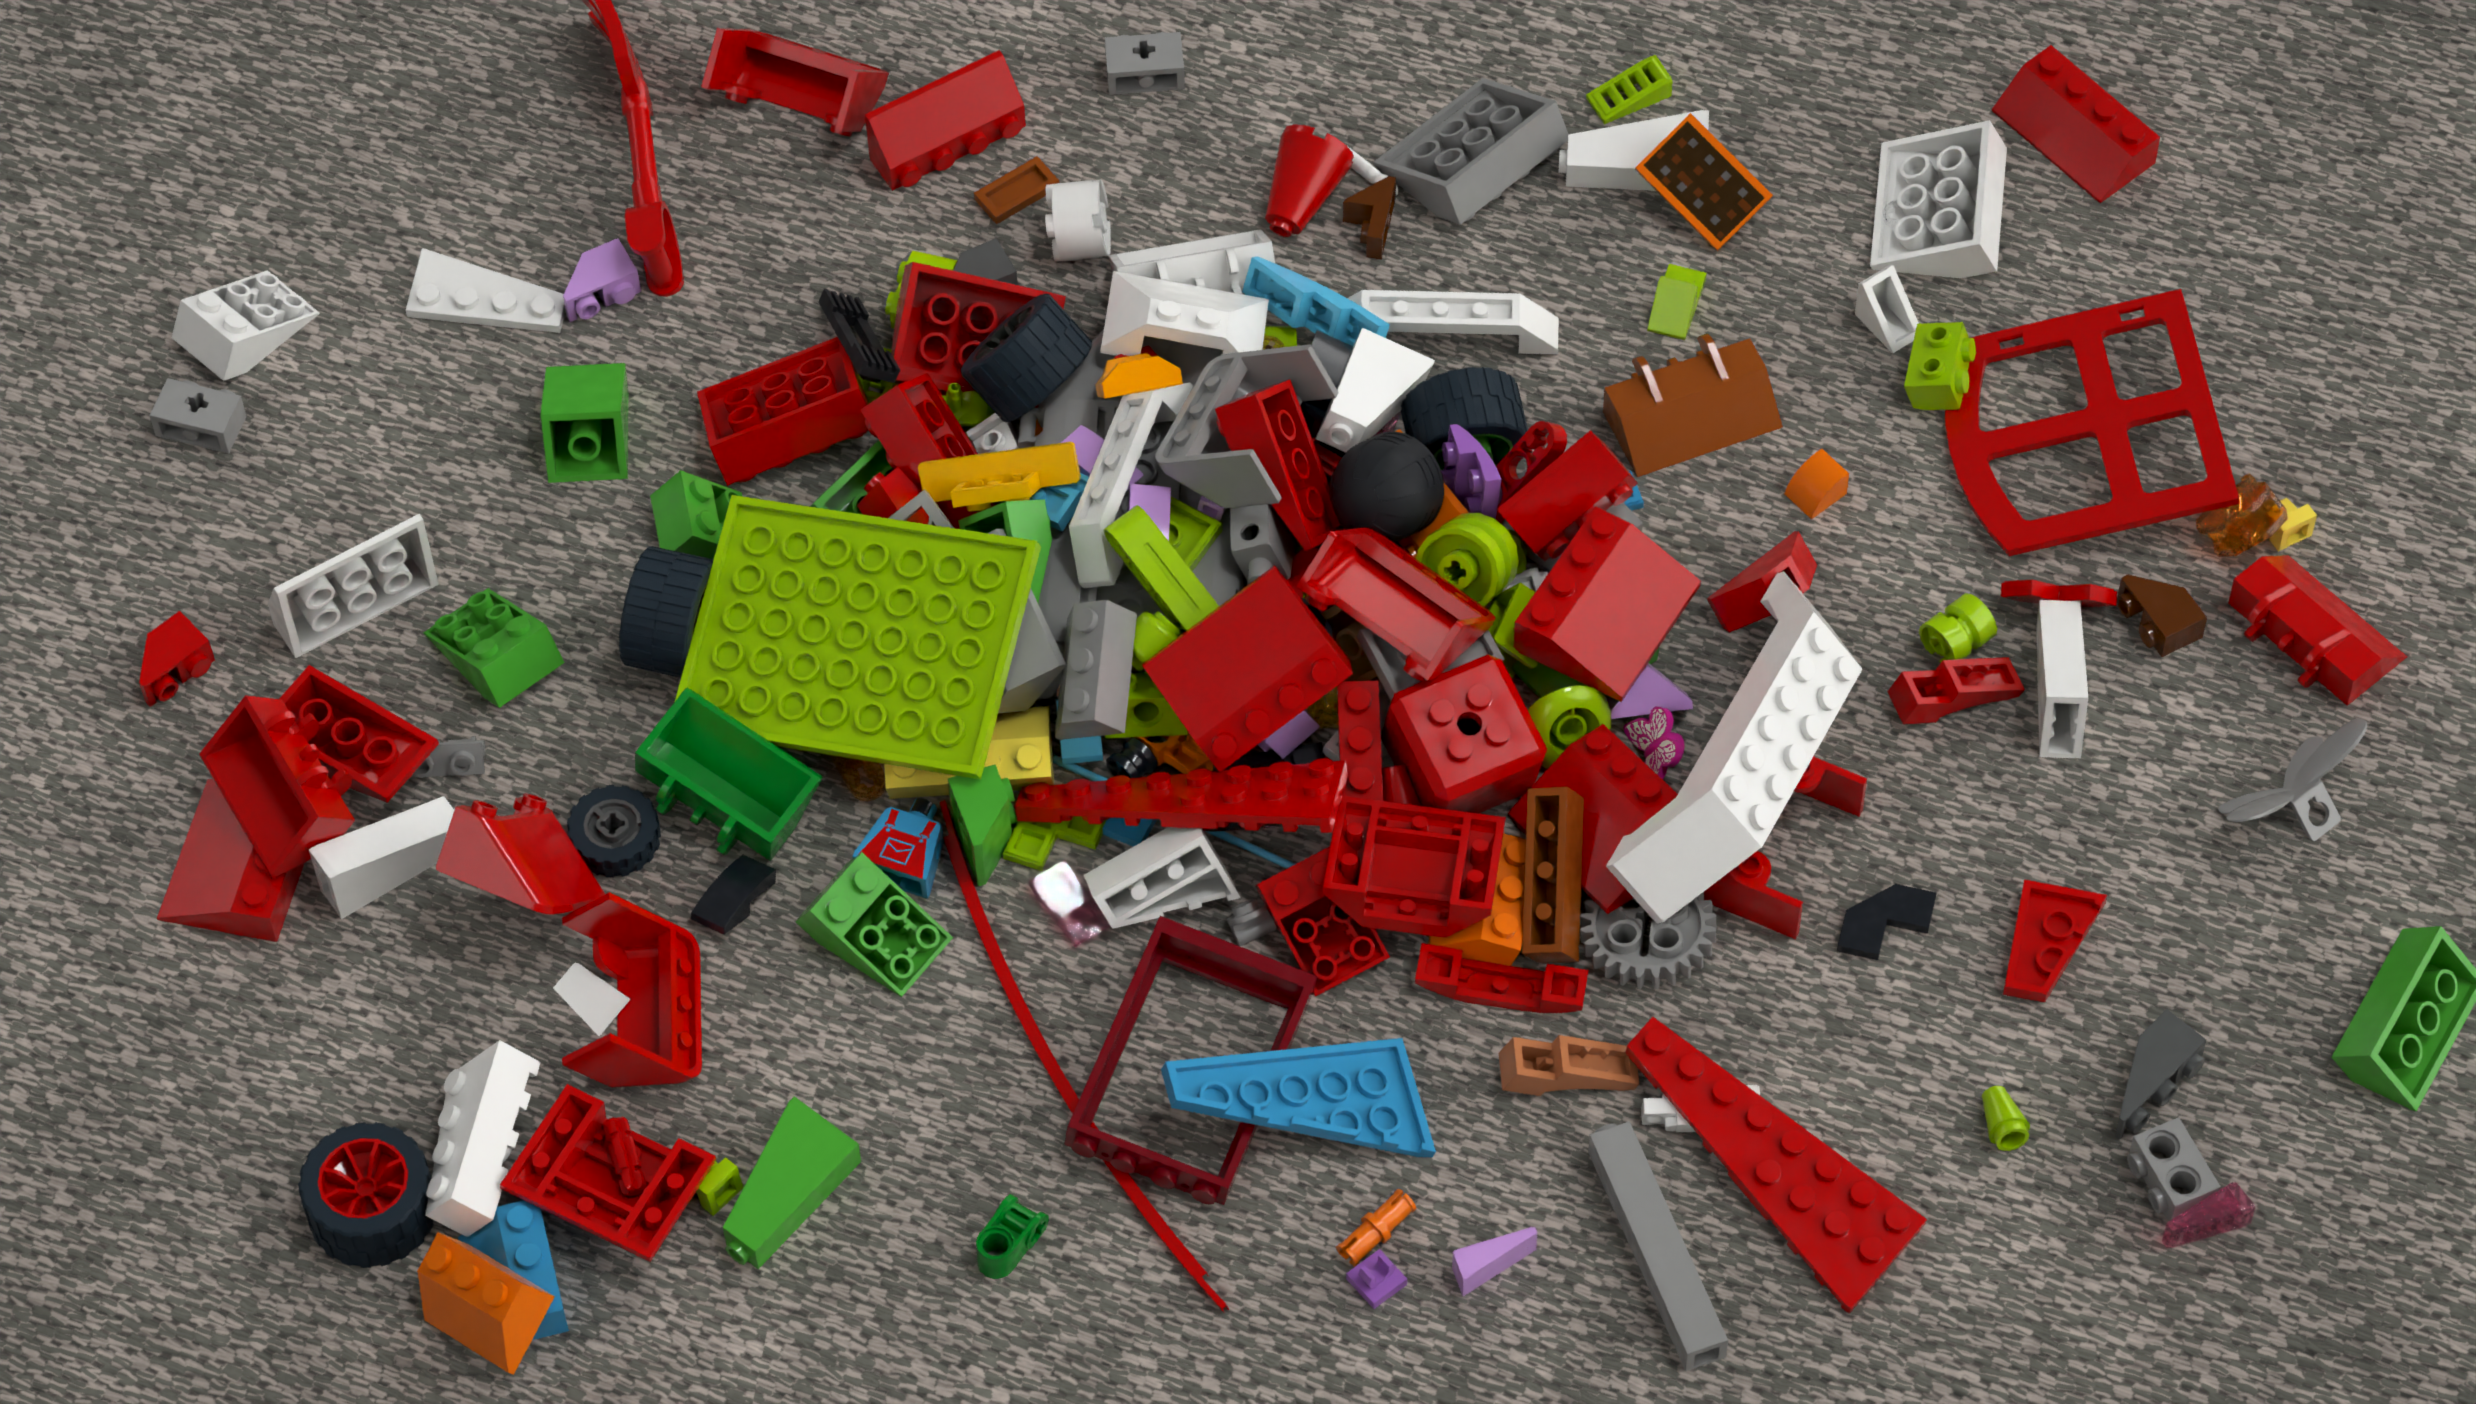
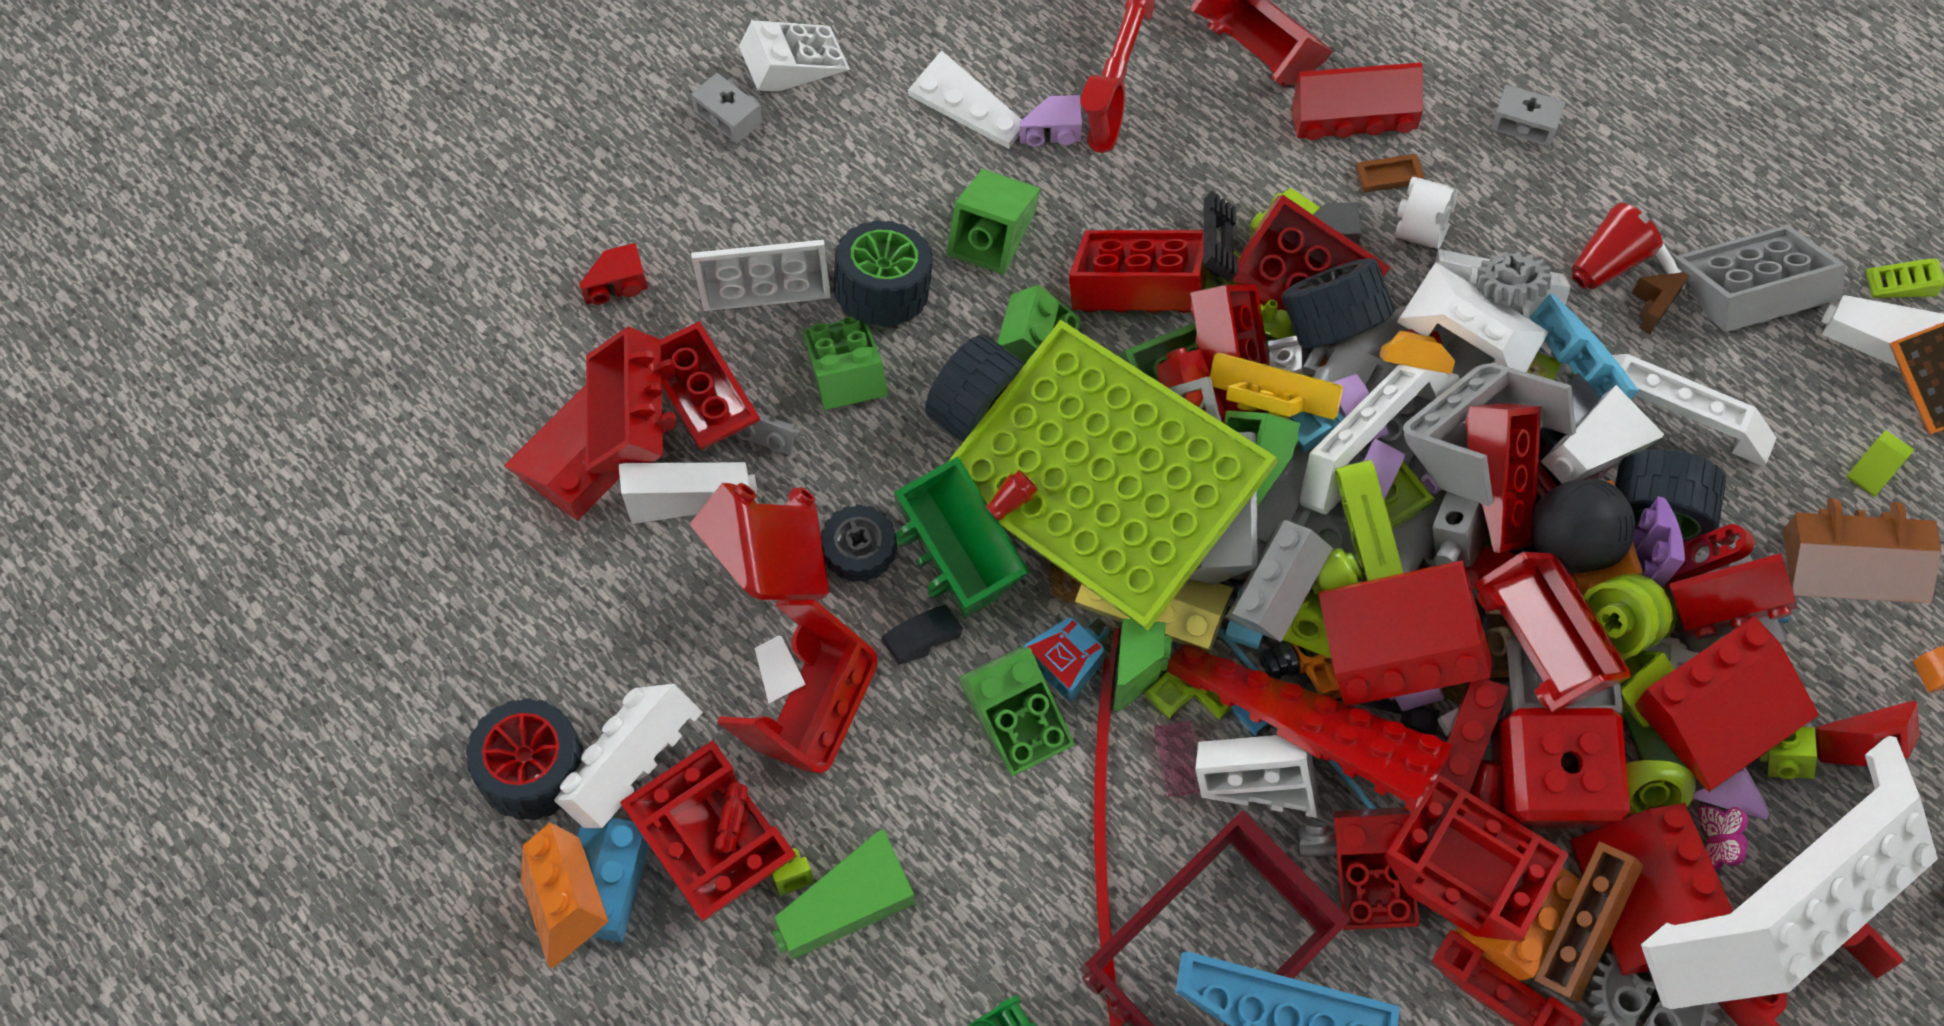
camera: 25 degrees right, 5 degrees up
none -> black wheel [833,220,933,326]
none -> red cone [986,470,1038,521]
none -> light grey gear [1477,251,1552,306]
none -> lime brick [1759,727,1817,779]

